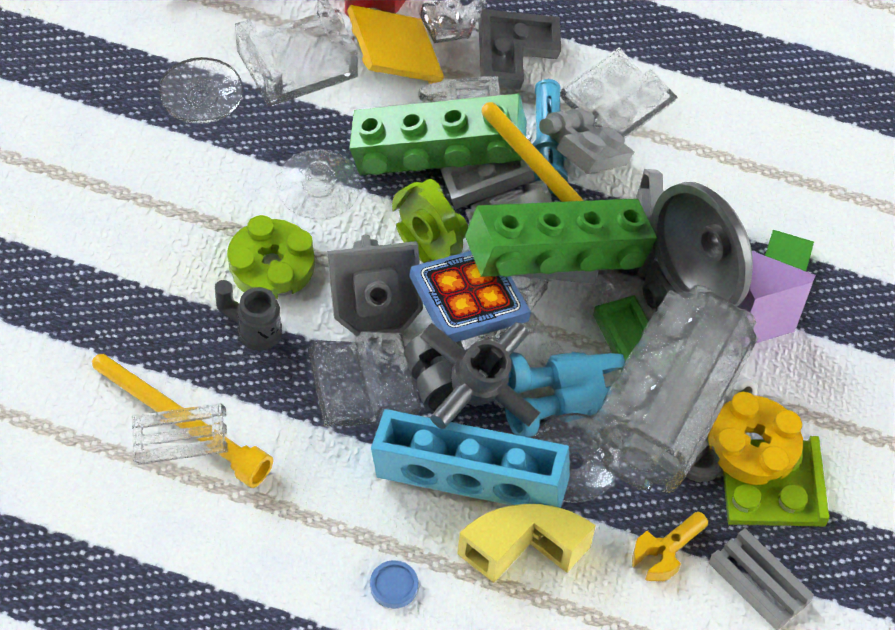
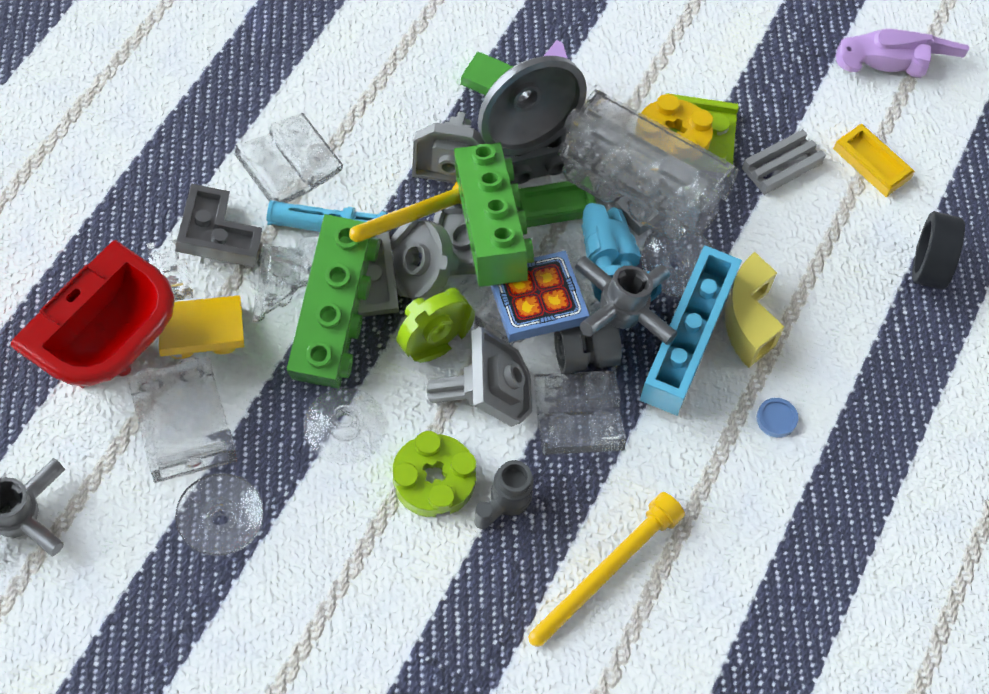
camera: 85 degrees left, 5 degrees up
clear tile [132,403,228,465] -> none
light grey plate [539,108,635,174] -> none
yellow bar [632,512,708,581] -> none

